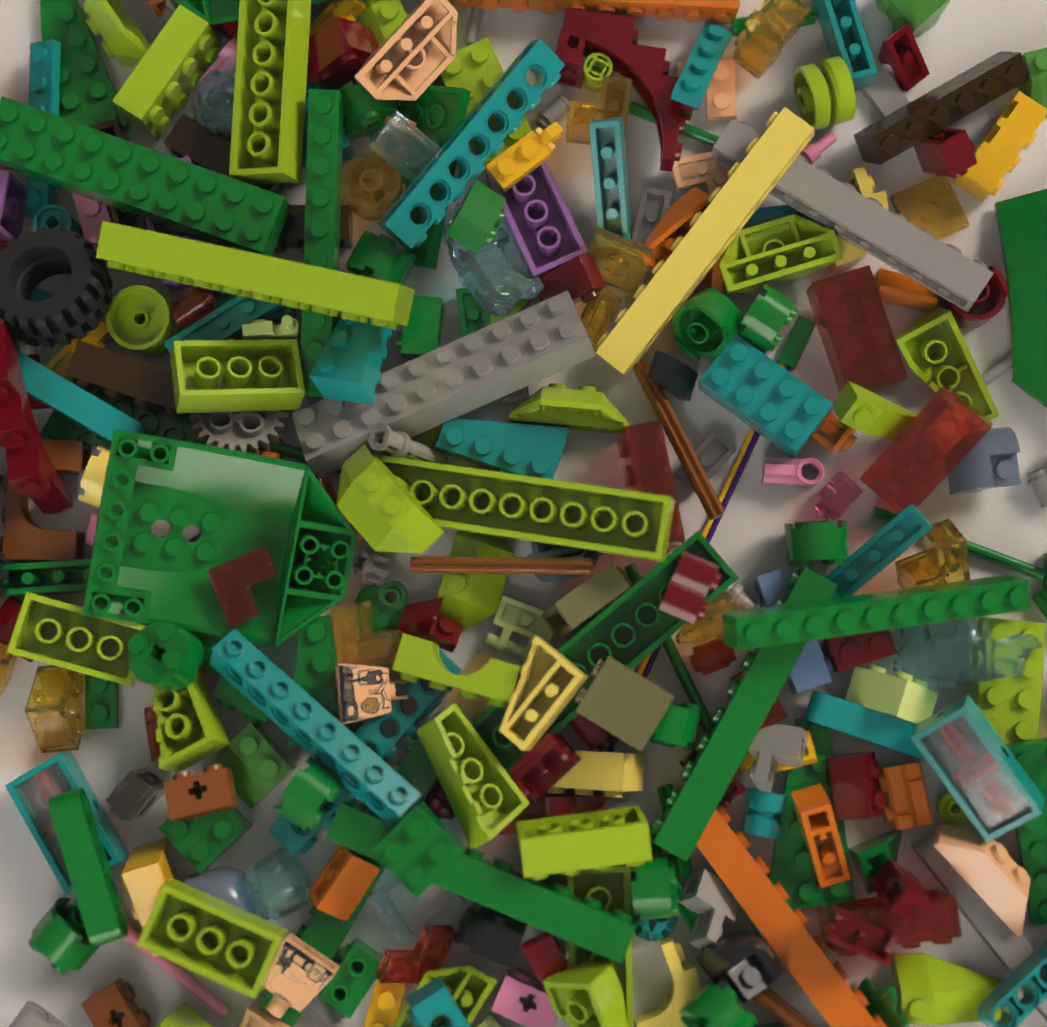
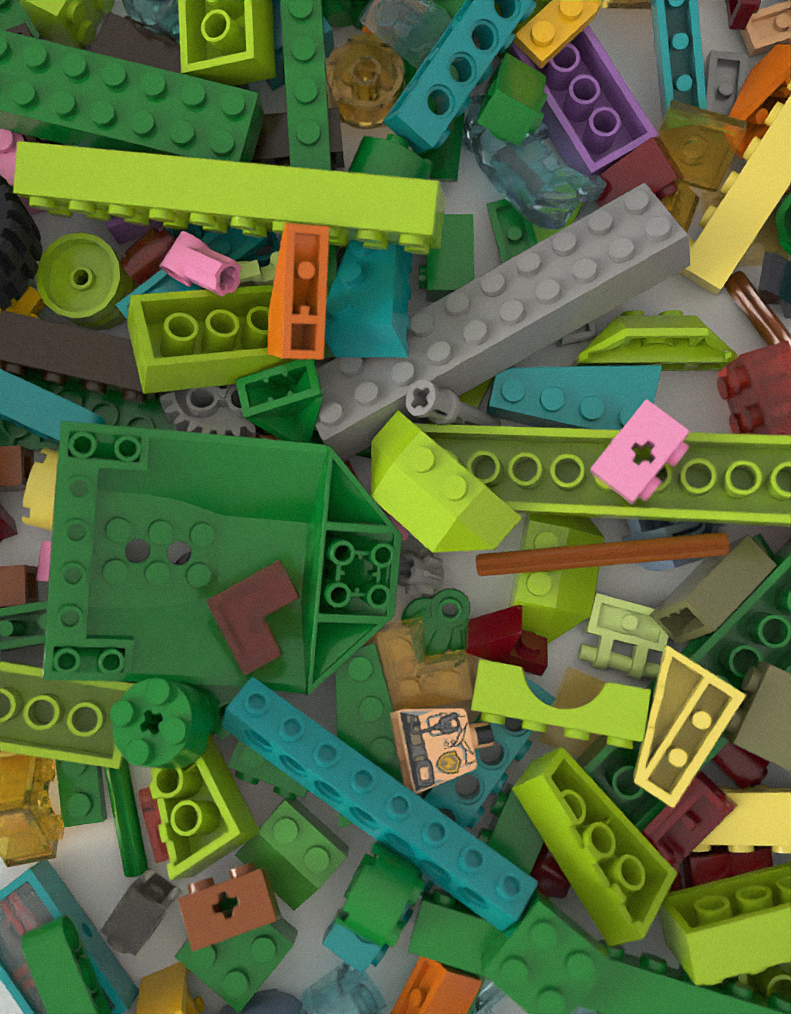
camera: 10 degrees left, 0 degrees up
none -> green axle [104,758,148,878]
none -> bright pink piece [159,231,241,296]
none -> green slope [236,359,323,443]
none -> orange slope [267,223,329,360]
none -> bright pink brick [591,399,690,505]

